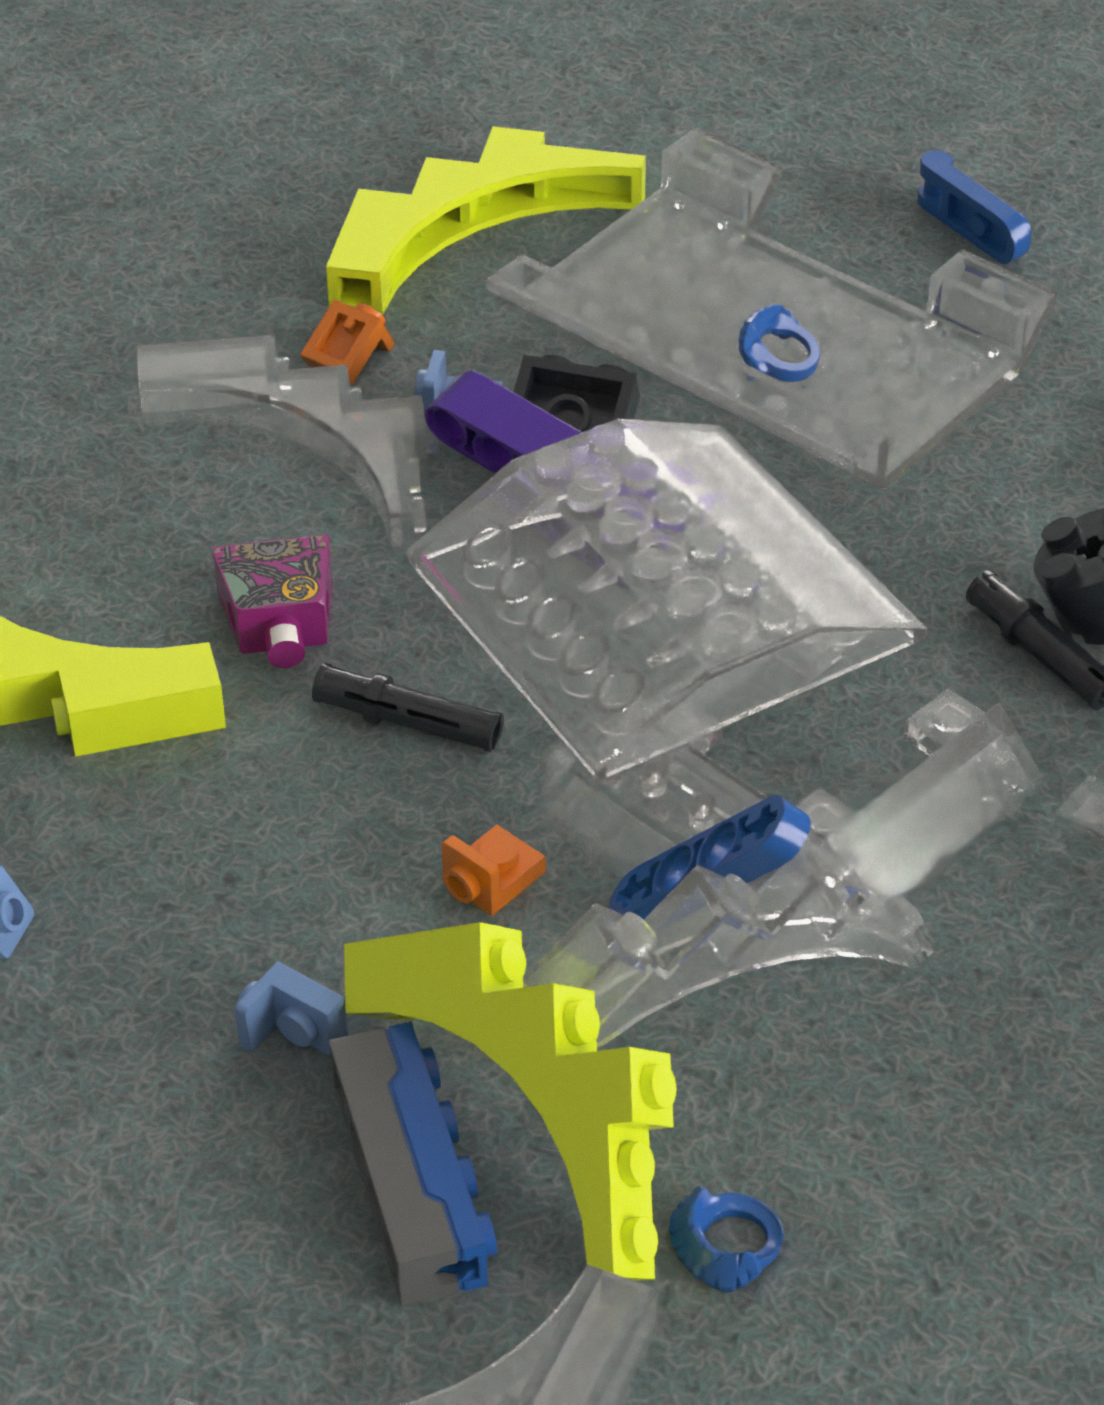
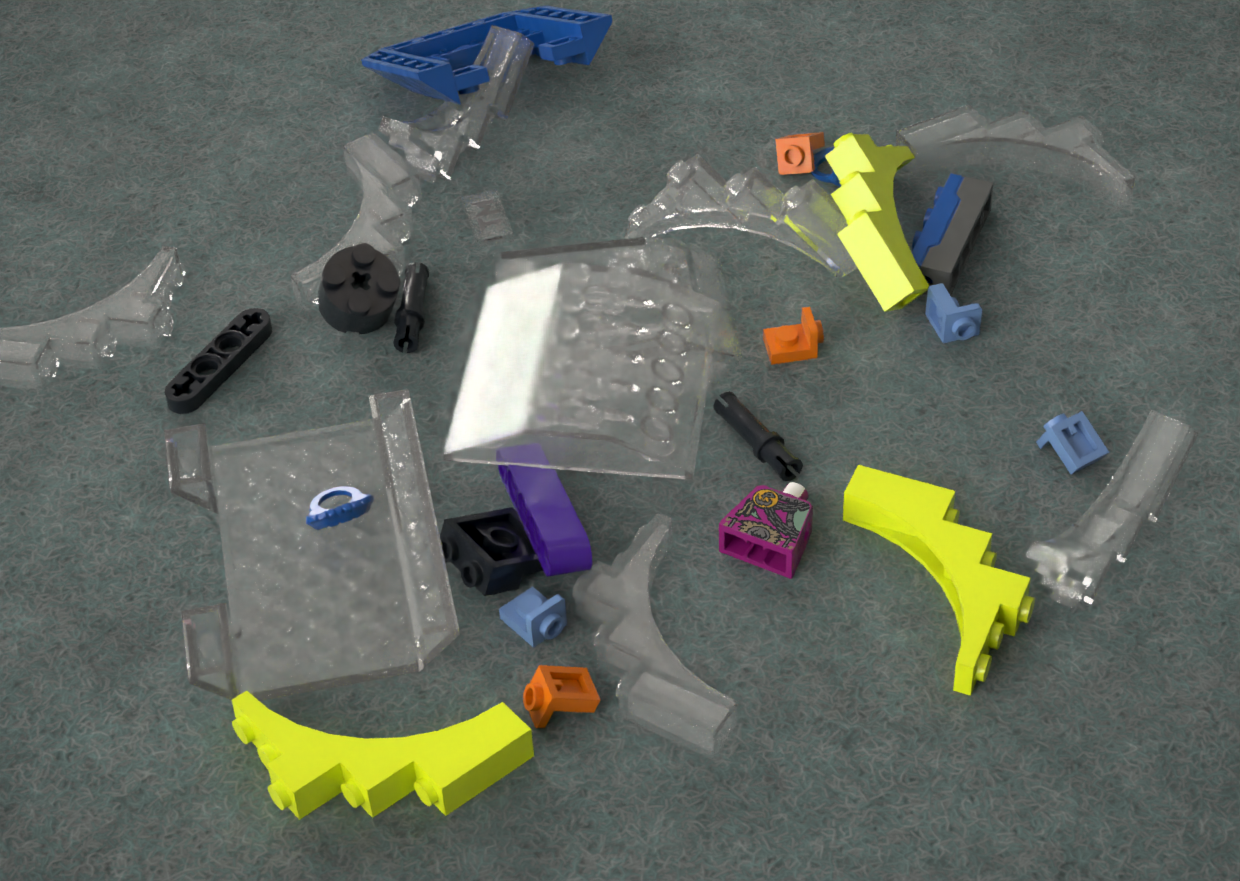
camera: 140 degrees left, 0 degrees up
blue beam [609,795,811,935] -> none
blue plate [917,150,1031,264] -> none
none -> orange bracket [775,132,825,175]

